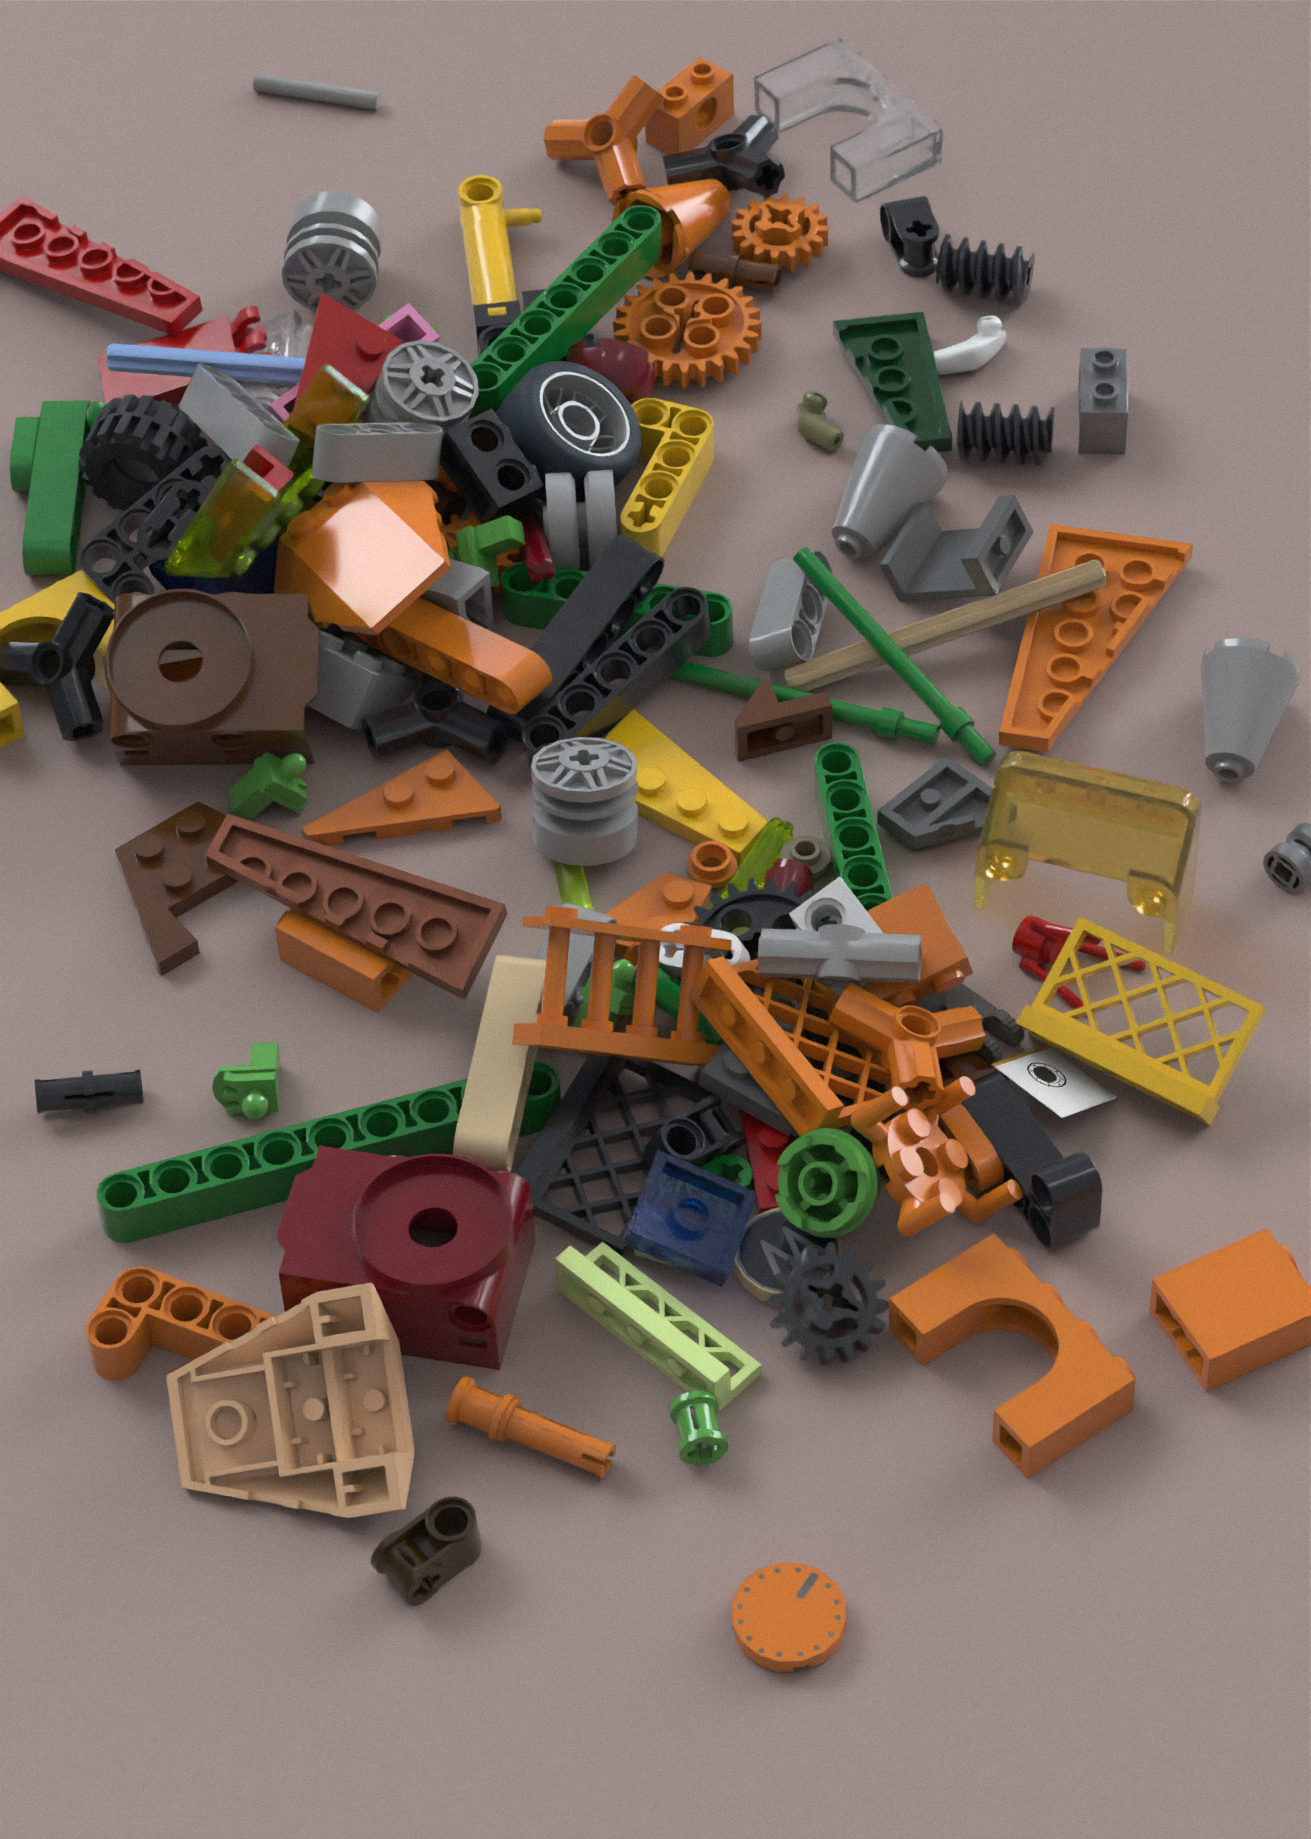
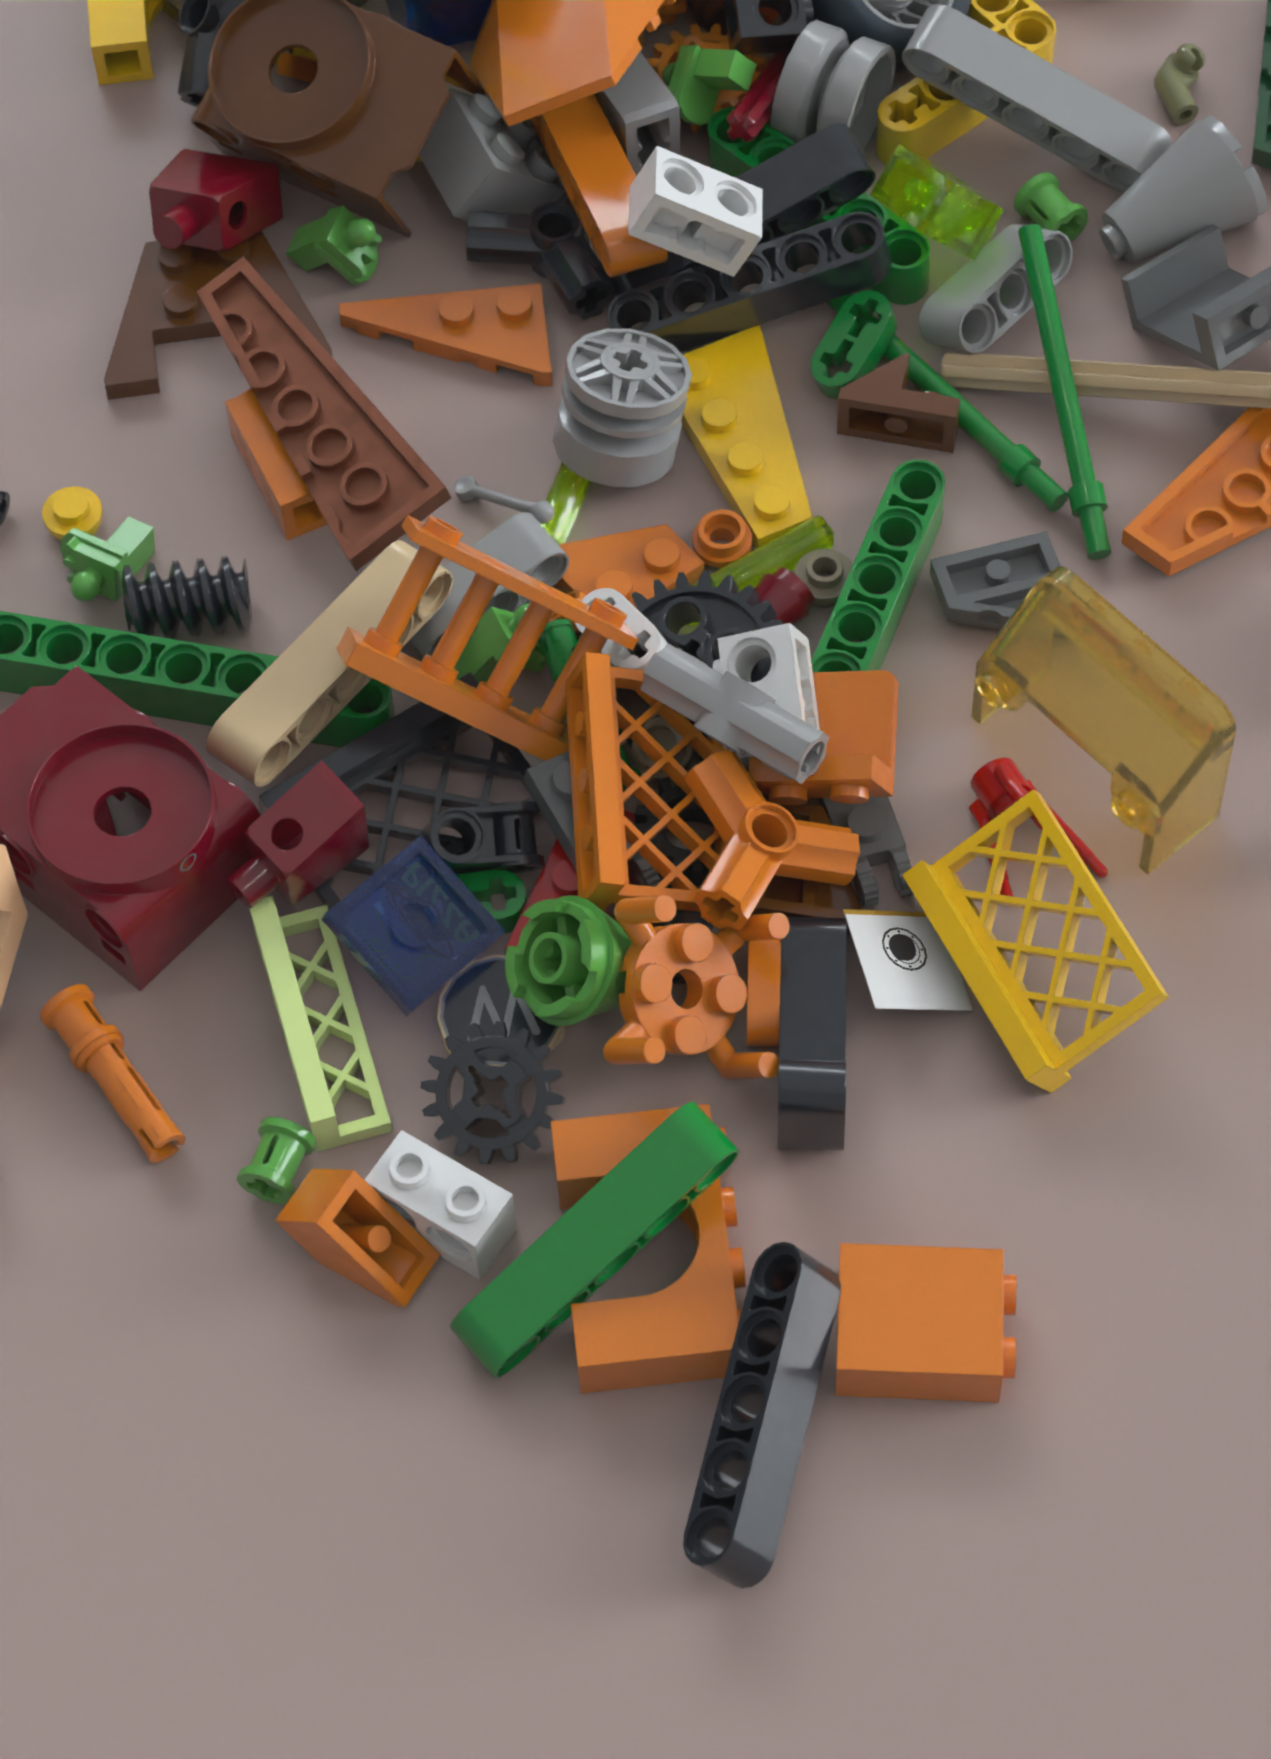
camera: 30 degrees right, 10 degrees up
orange tile [732,1563,846,1672] -> none
none -> yellow plate [42,486,103,541]
none -> black piece [122,556,252,639]
none -> dark red torso [149,149,283,251]
none -> dark red torso [226,761,369,909]
none -> orange slope [275,1169,441,1308]
none -> white brick [365,1130,517,1280]
none -> green beam [450,1101,740,1379]
none -> light grey hinge [454,475,554,524]
none -> white brick [628,146,763,277]
none -> black beam [683,1242,841,1588]
none -> green beam [810,290,897,399]
none -> clear neon green brick [870,144,1004,261]
none -> light grey beam [902,4,1172,193]
none -> bright green bush [1013,172,1089,242]

